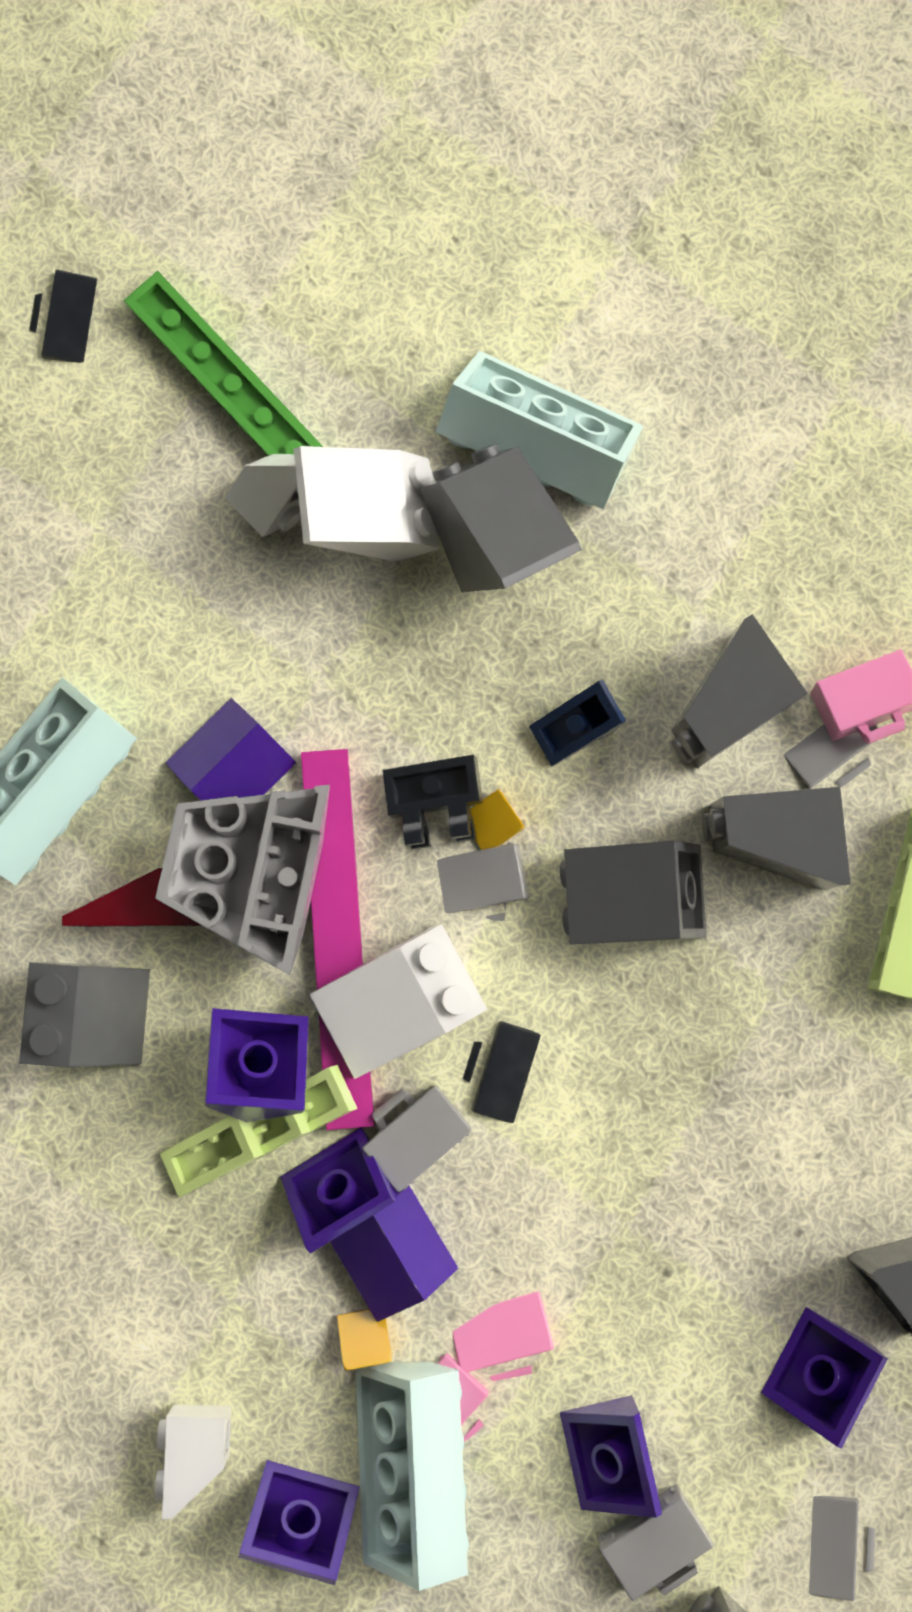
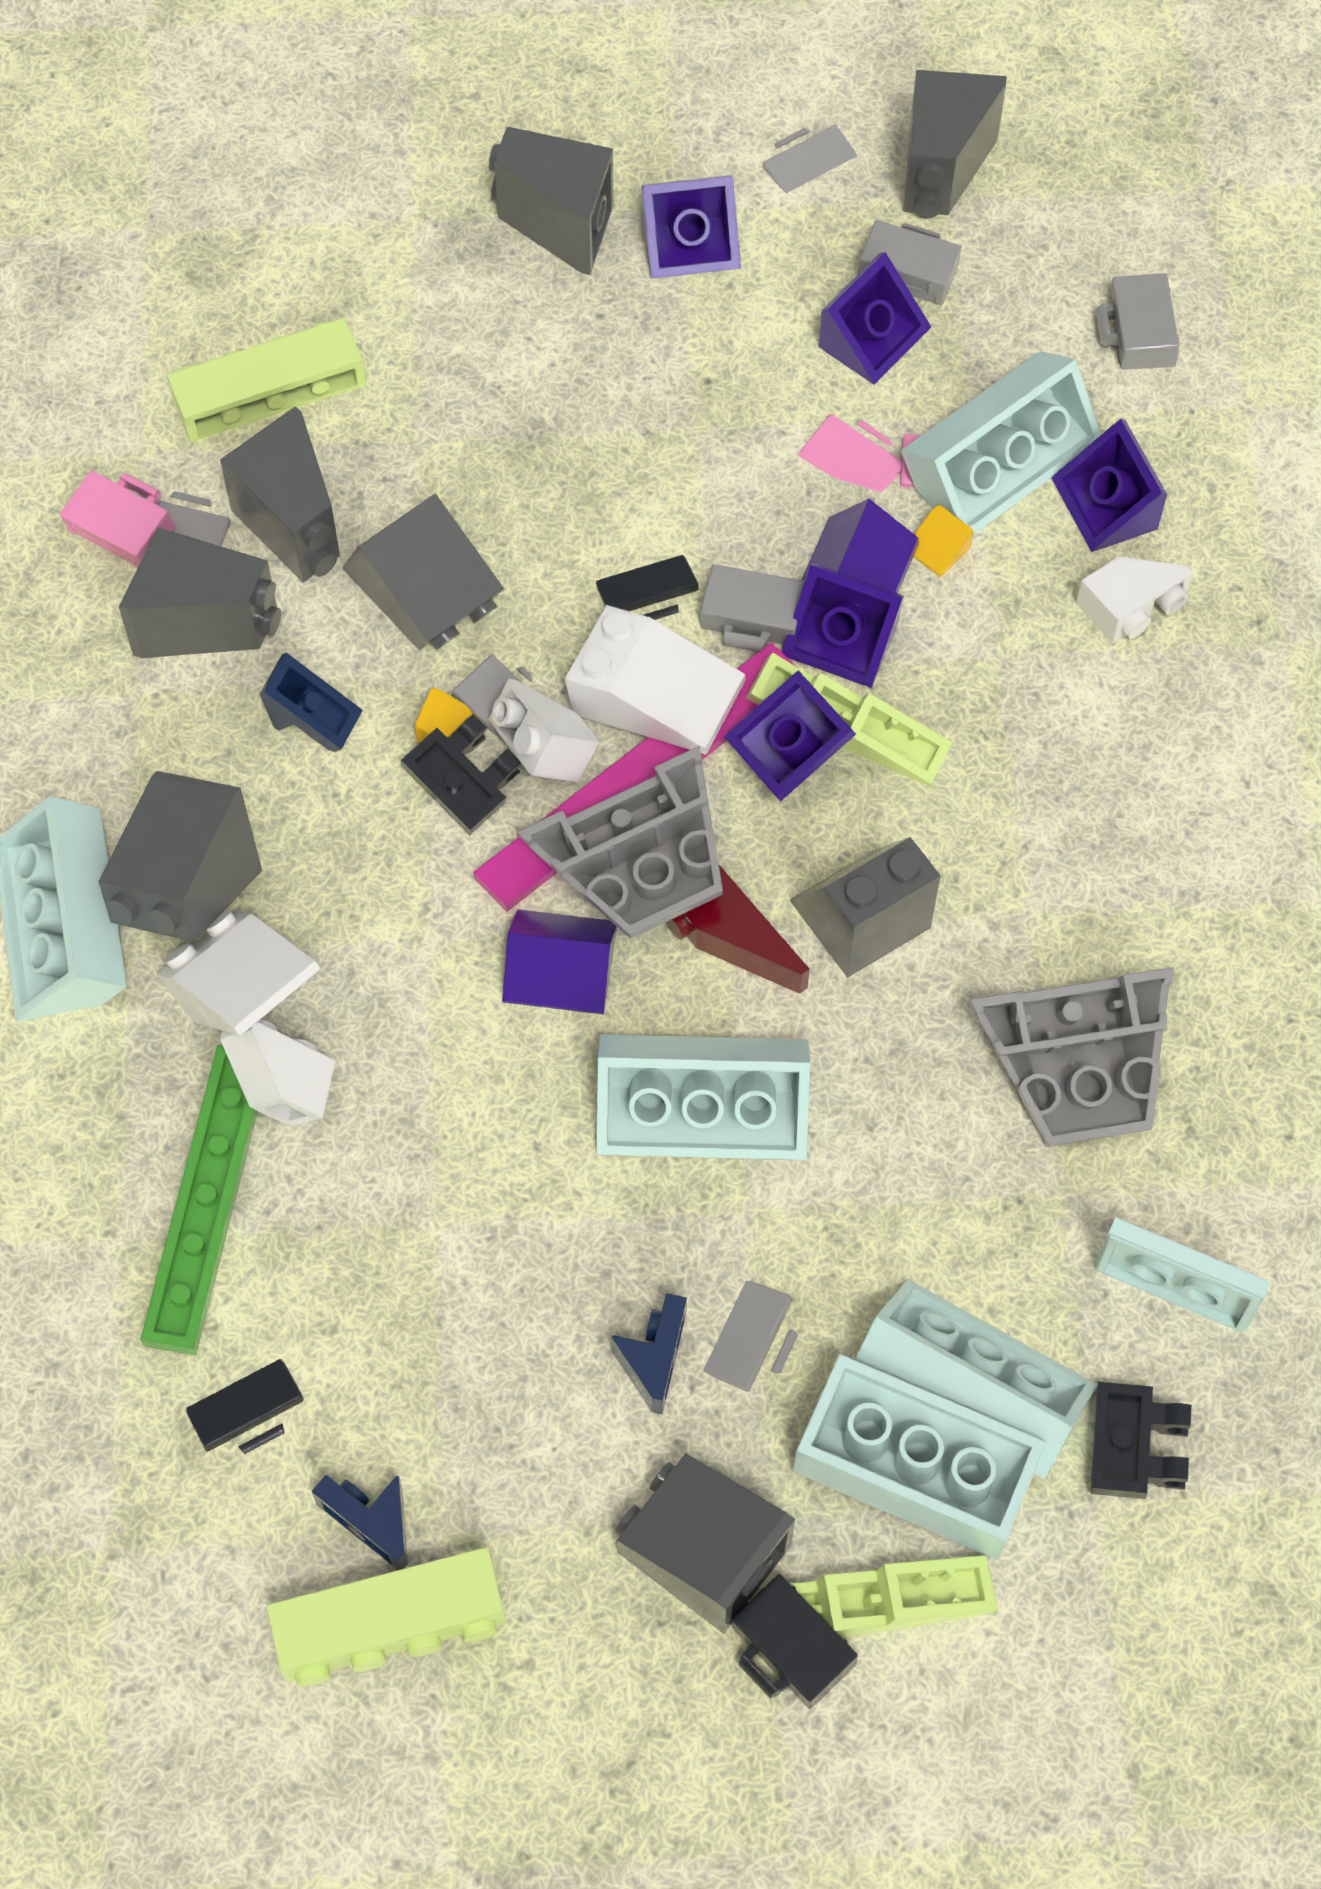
camera: 125 degrees left, 20 degrees down
none -> white slope [488,679,600,782]

